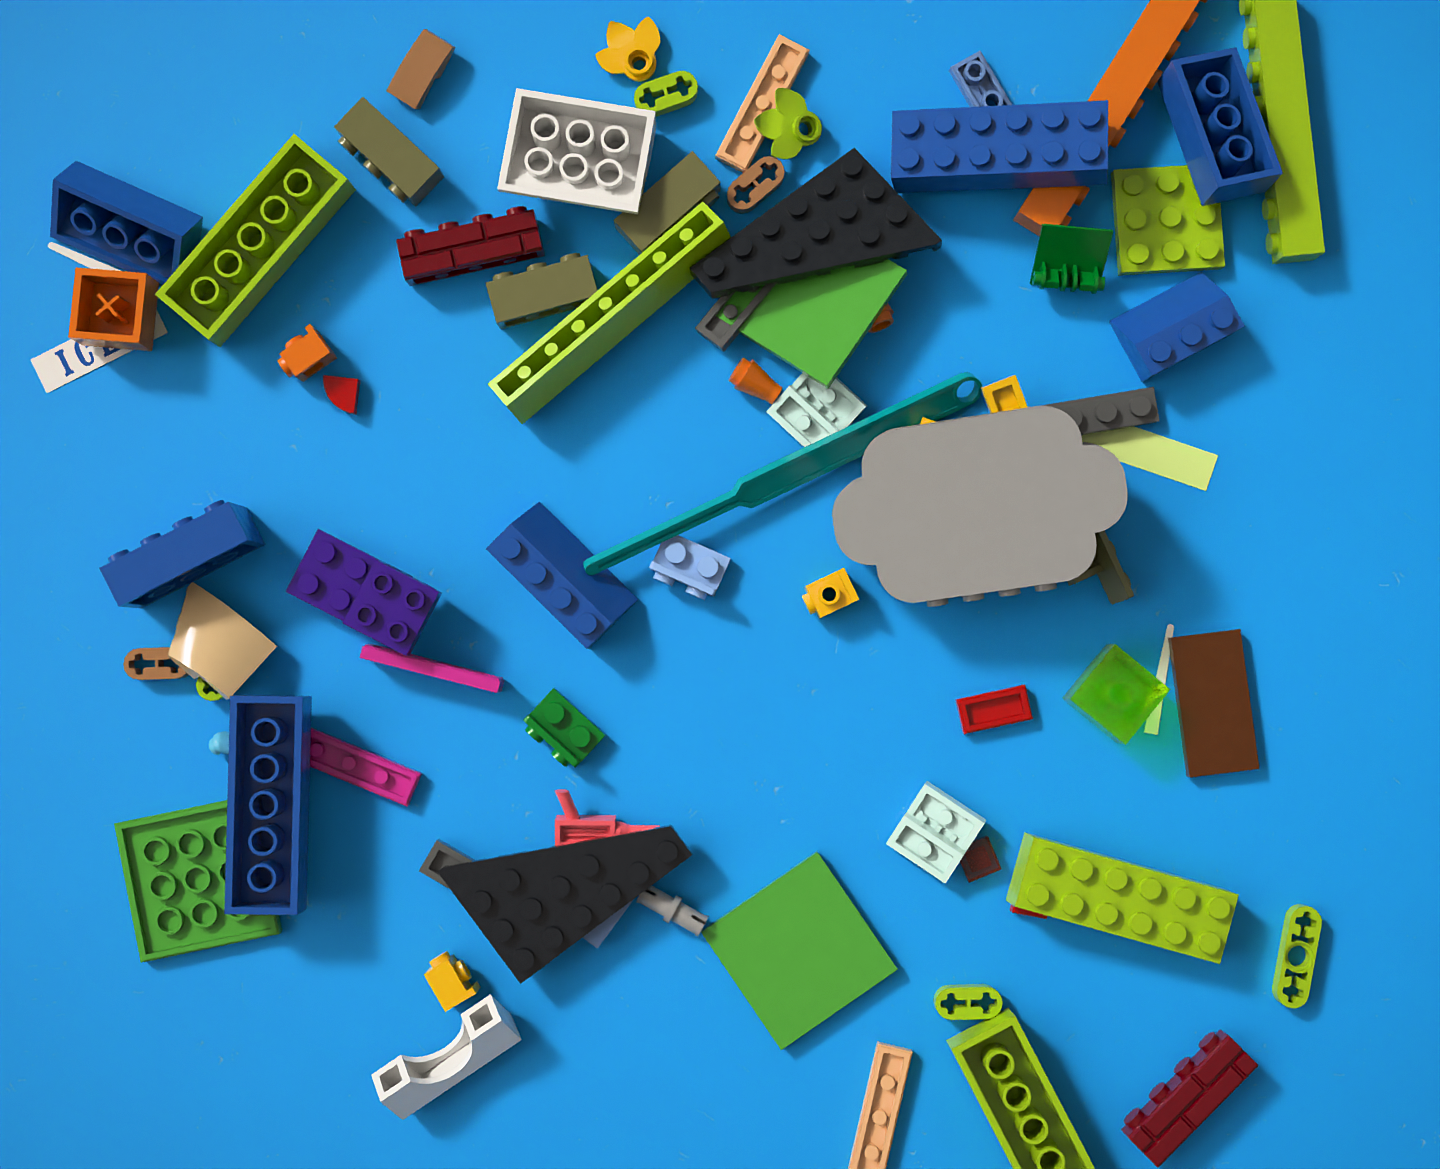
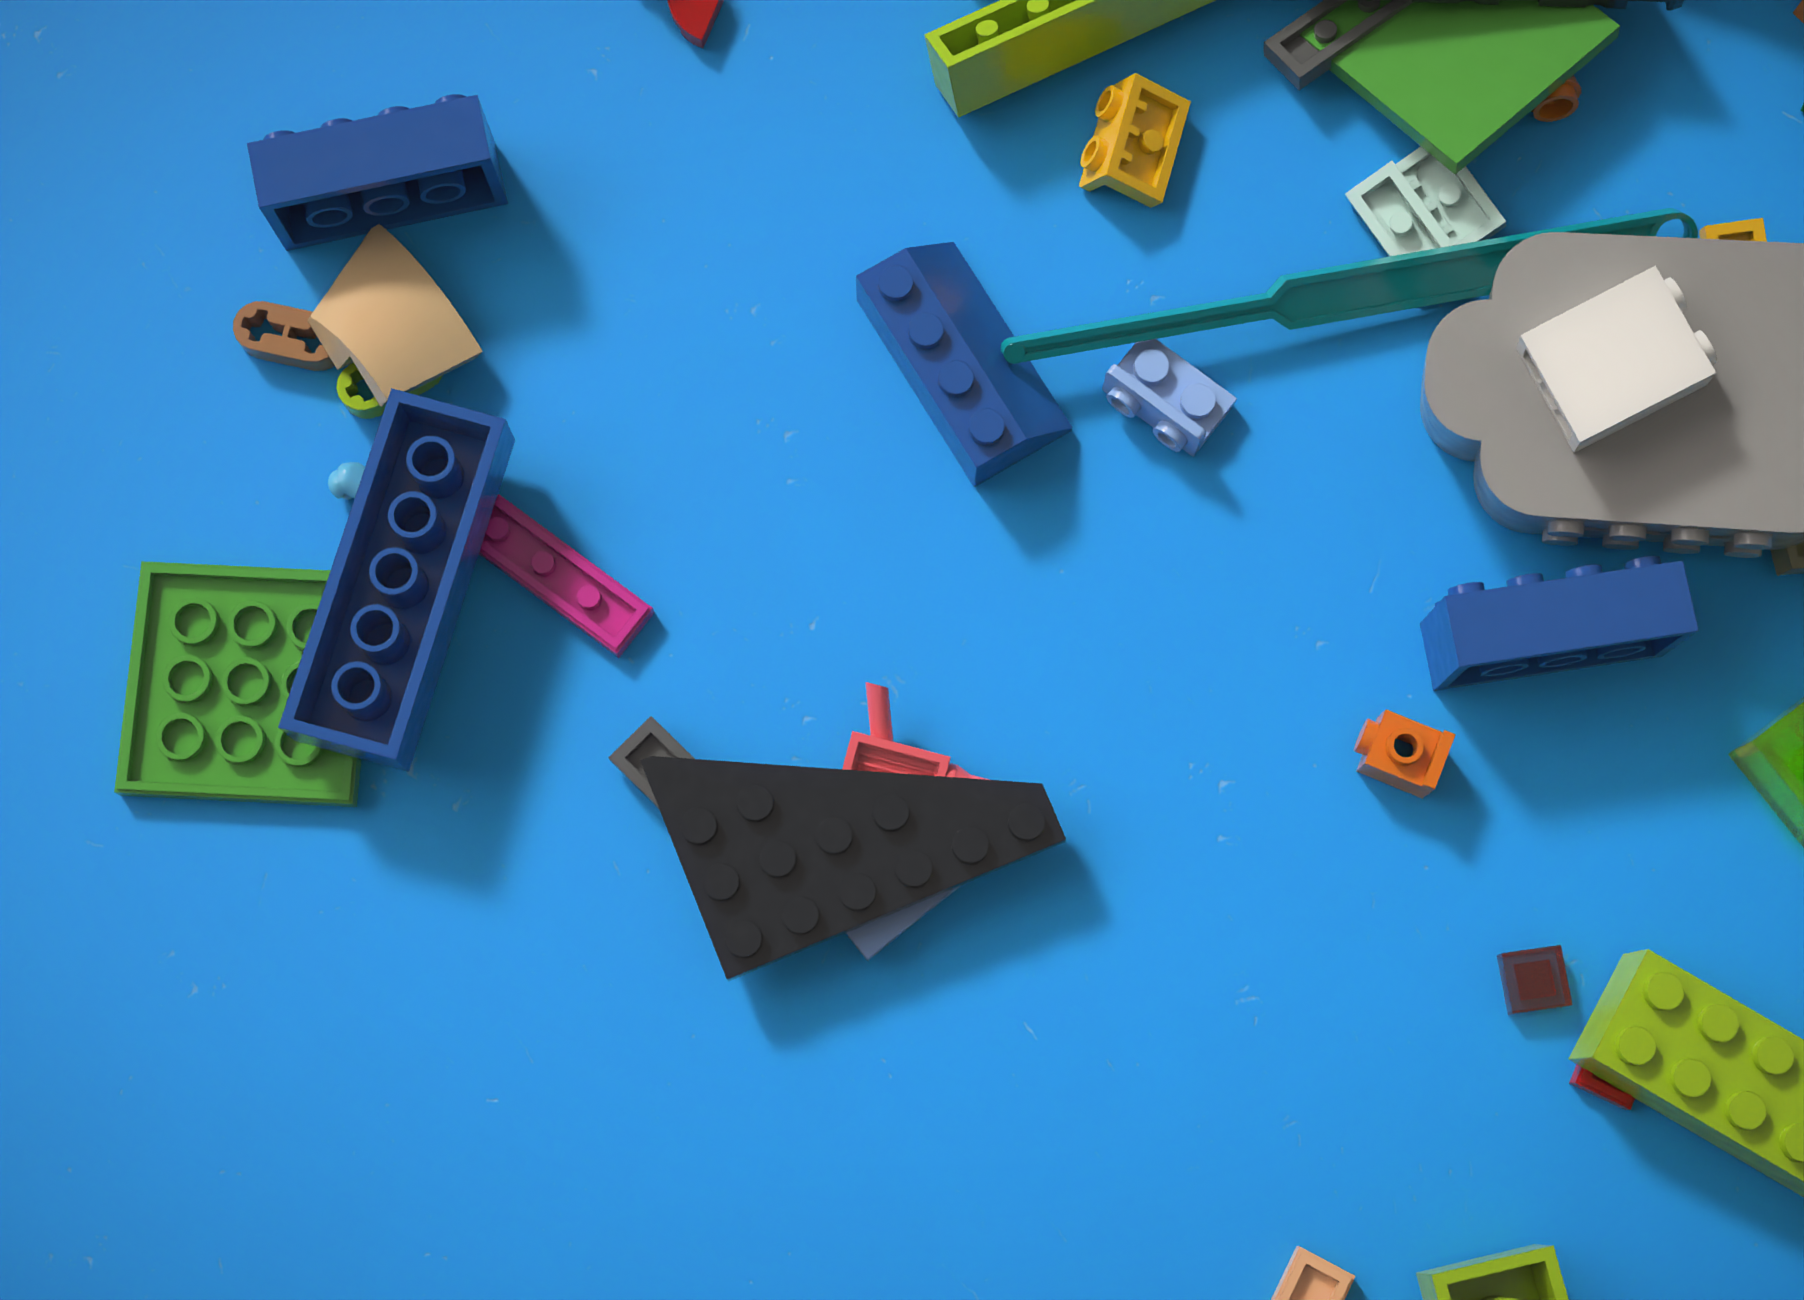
camera: 15 degrees right, 10 degrees down
dark purple piece [285,529,442,656] -> none
dark pink tile [360,644,504,693] -> none
white arch [371,994,522,1120] -> none
yellow brick [424,951,481,1012] -> none
green bracket [523,688,606,768] -> none
light grey pin [636,886,709,937] -> none
bright green tile [701,851,898,1050] -> none
orange cone [728,357,783,404] -> none
yellow brick [802,568,859,618] -> none
light aqua slope [886,781,986,883] -> none
lime beam [933,984,1003,1020] -> none
red tile [955,685,1033,734] -> none
none -> yellow bracket [1079,73,1191,208]
none -> orange brick [1354,709,1456,799]
none -> blue brick [1420,556,1699,691]
none -> white brick [1516,265,1717,453]

